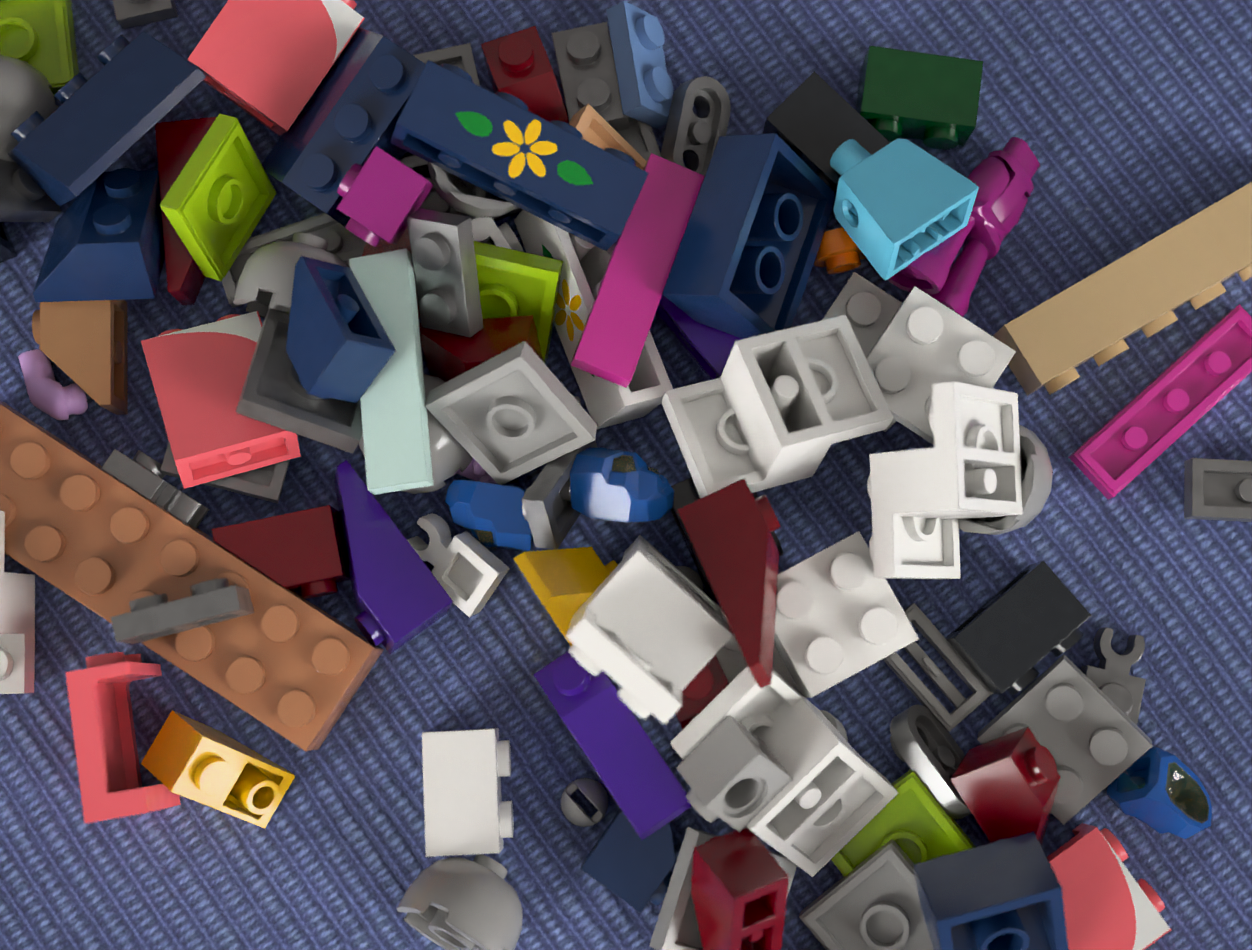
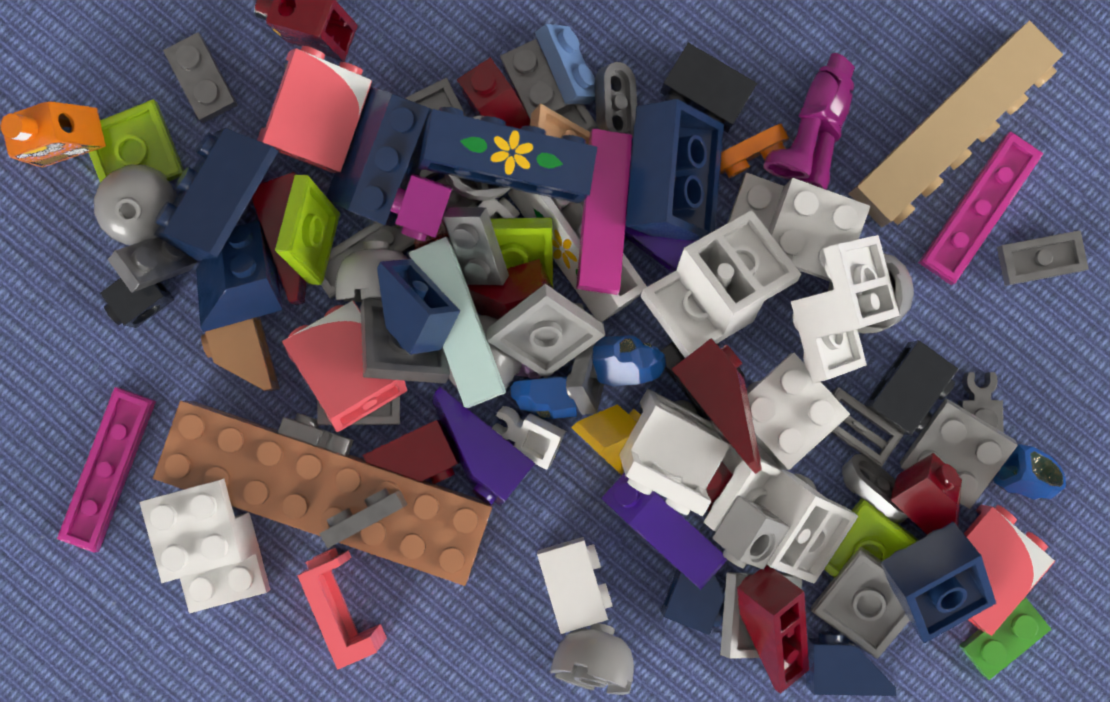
camera: 15 degrees left, 5 degrees up
lavender arm [18,349,88,420] -> none
yellow slope [141,710,295,828] -> none
light grey hinge [561,778,608,827] -> none
medium azure torso [830,138,979,281] -> none
dark green brick [856,46,983,150] -> none

